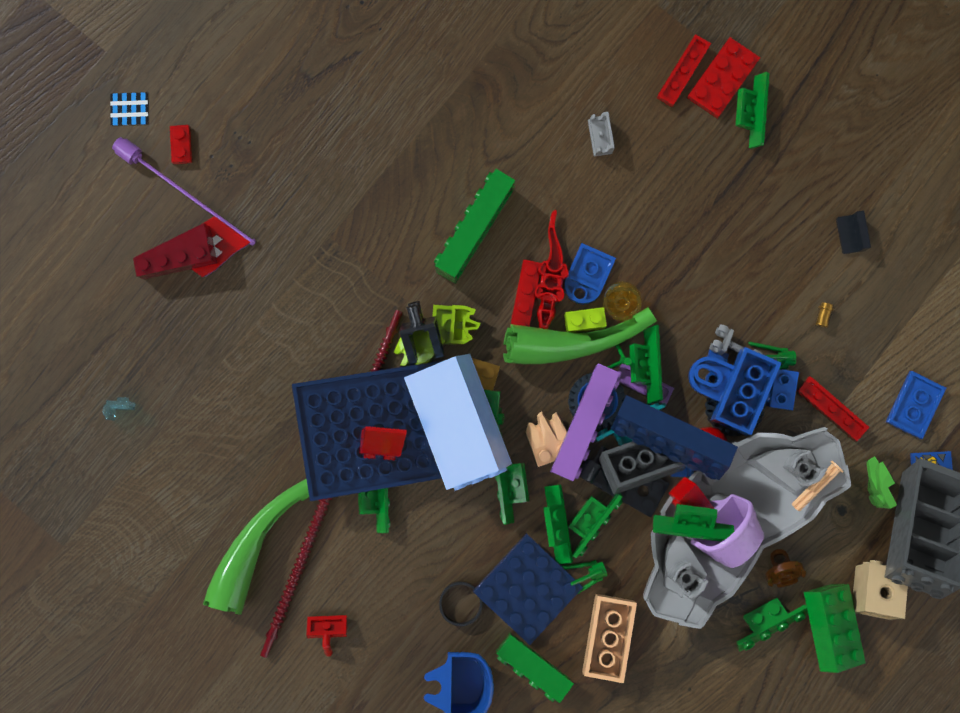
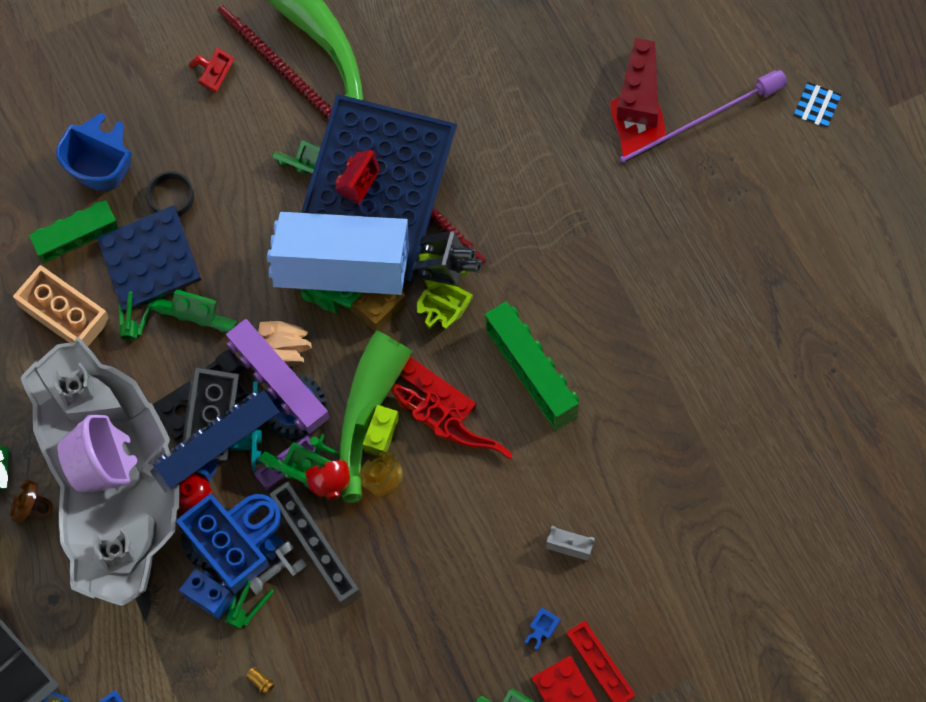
camera: 120 degrees right, 15 degrees down
red plate [170,125,192,165] -> none
green bracket [495,463,529,525] -> none
blue tile [564,243,616,305] -> none
green bracket [568,493,623,559] -> none
green bracket [653,504,734,542] -> none
red brick [668,477,714,509] -> none
light nougat axle [792,460,844,511] -> none
red plate [796,376,869,442] -> none
bright green plate [866,456,897,509] -> none
none -> dark grey brick [270,482,362,607]
none -> red cylinder [305,460,350,500]
none -> blue plate [525,607,561,650]

